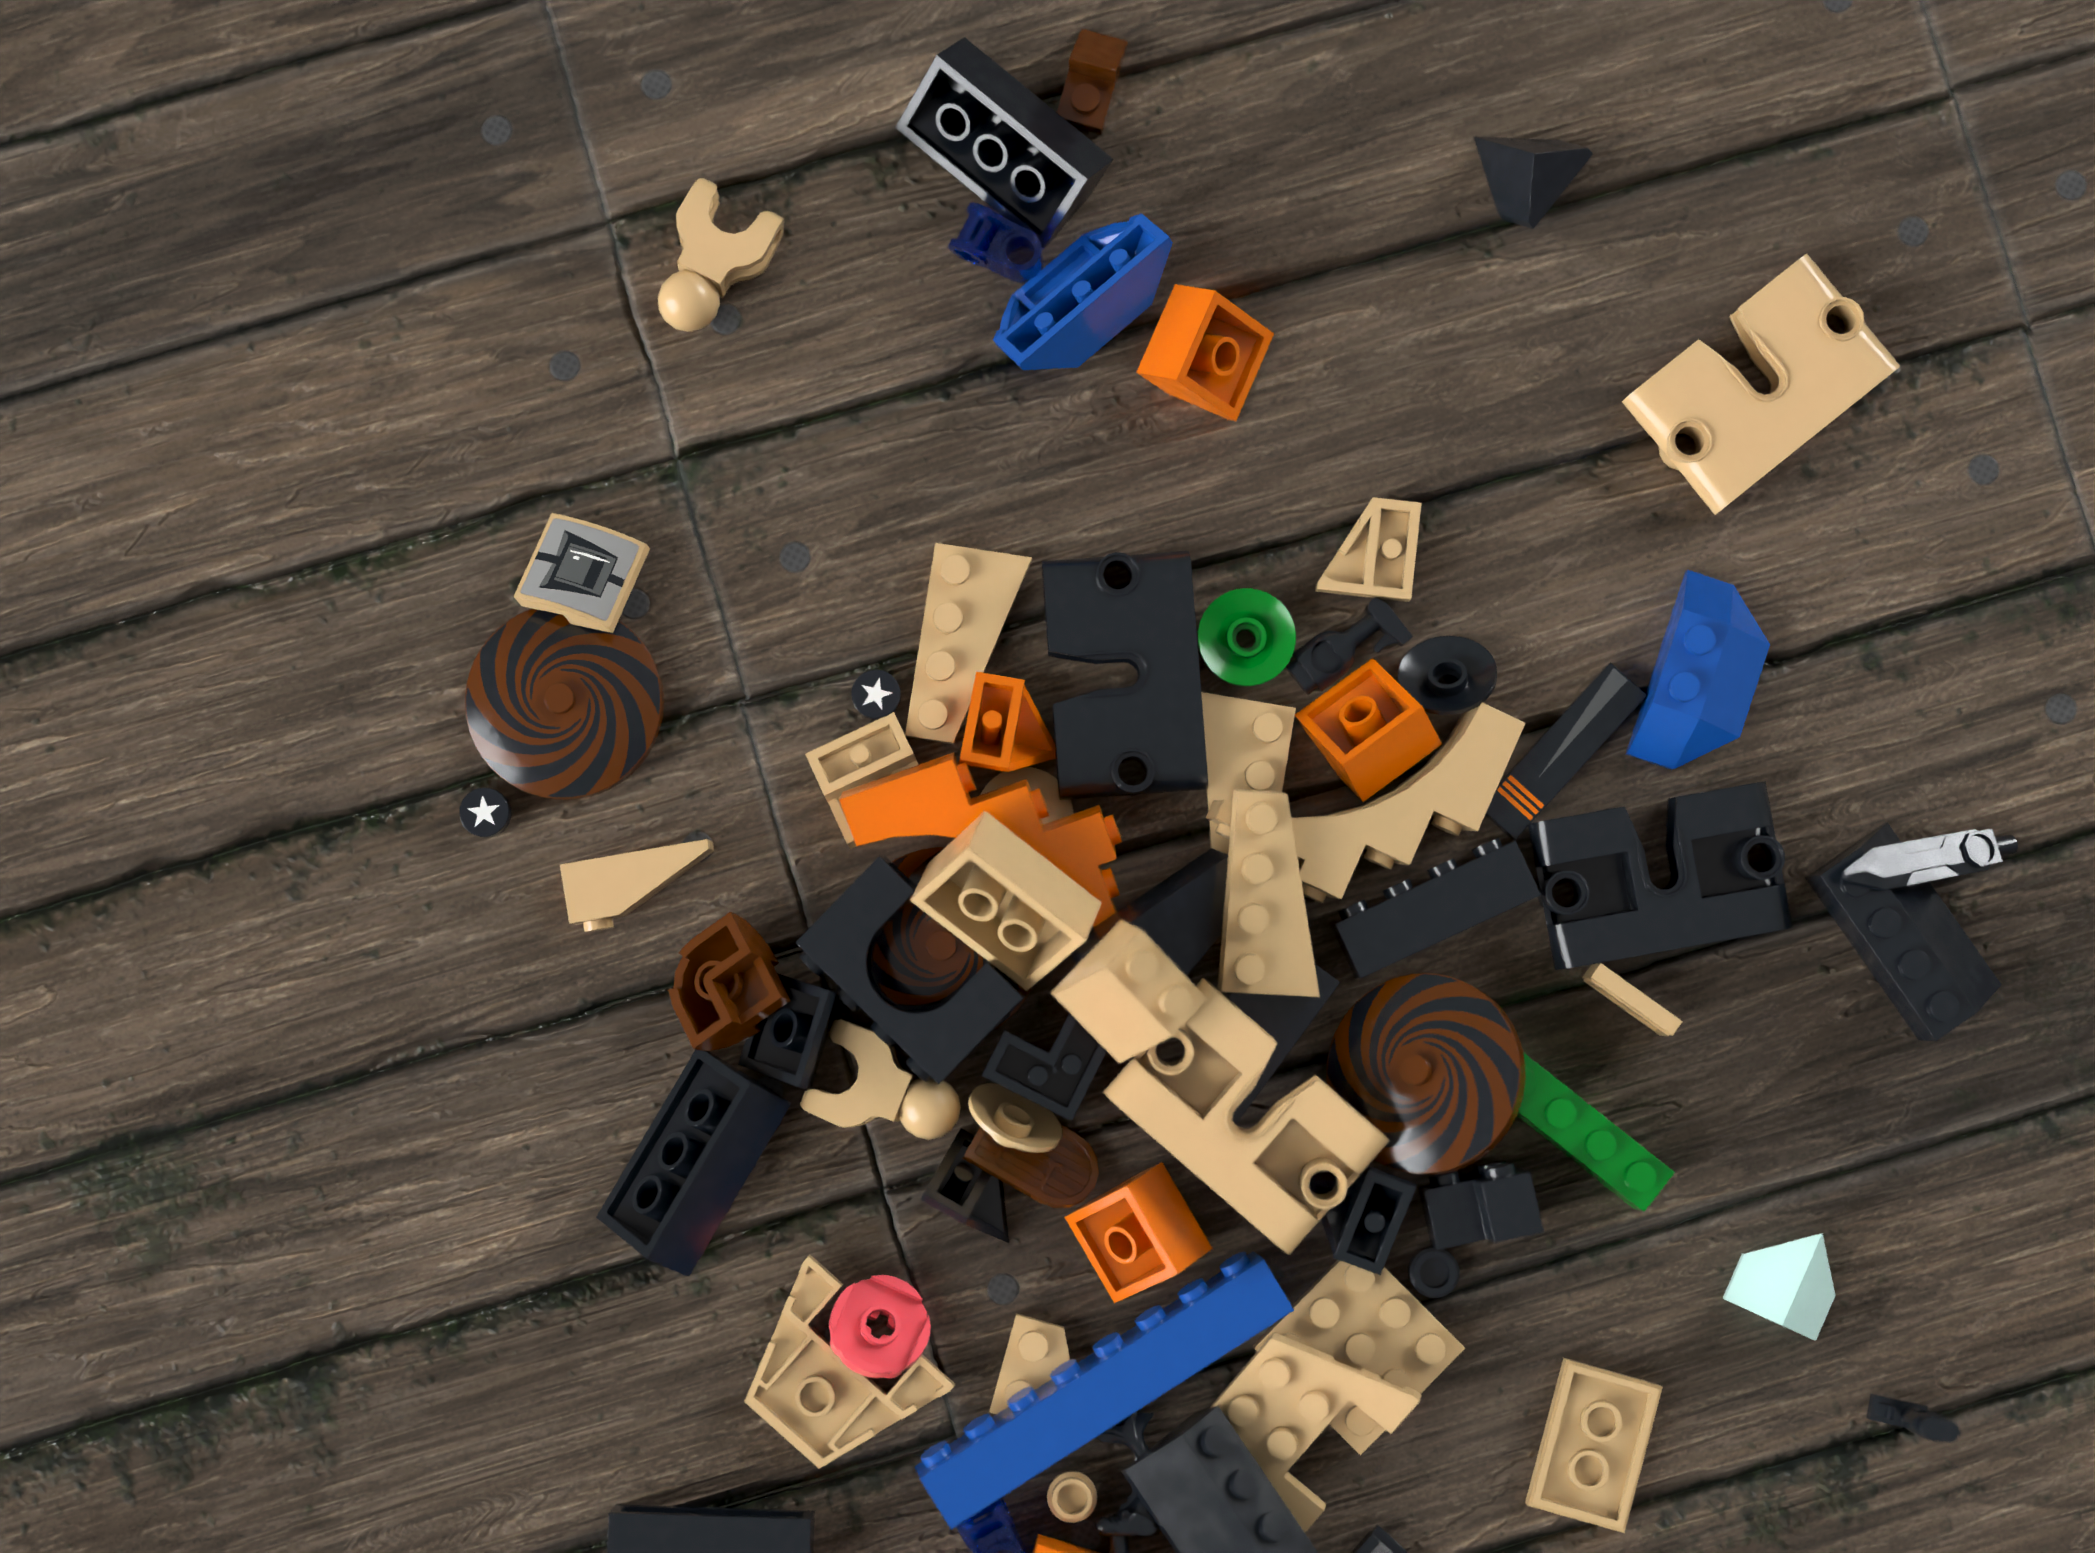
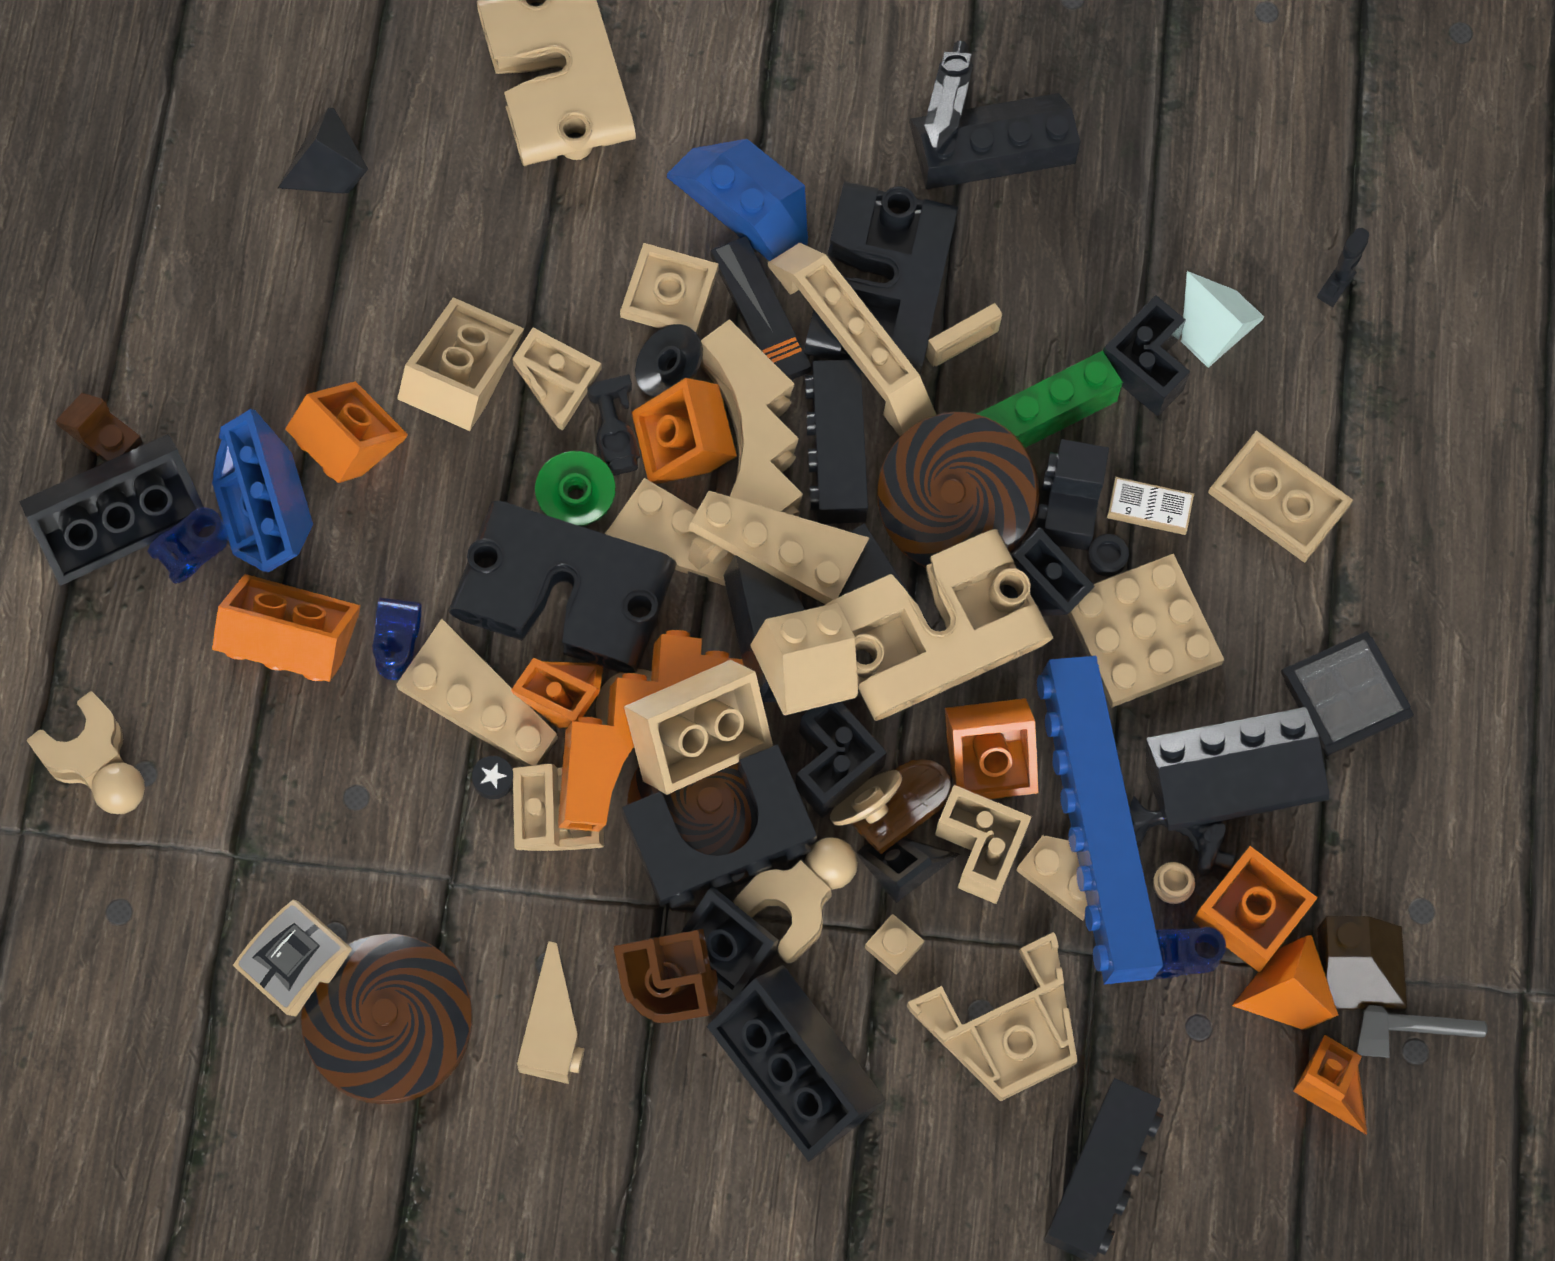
camera: 70 degrees left, 15 degrees down
black tile [459,788,512,838] -> none
coral plate [829,1275,931,1379] -> none
tan wing [1211,1332,1421,1532] -> none
none -> orange slope [212,574,361,682]
none -> clear blue piece [372,597,422,680]
none -> tan slope [398,297,524,431]
none -> tan plate [620,243,719,334]
none -> tan slope [768,243,936,436]
none -> tan plate [865,914,924,975]
none -> tan brick [935,785,1031,904]
none -> black brick [1103,295,1190,416]
none -> tile [1107,477,1194,535]

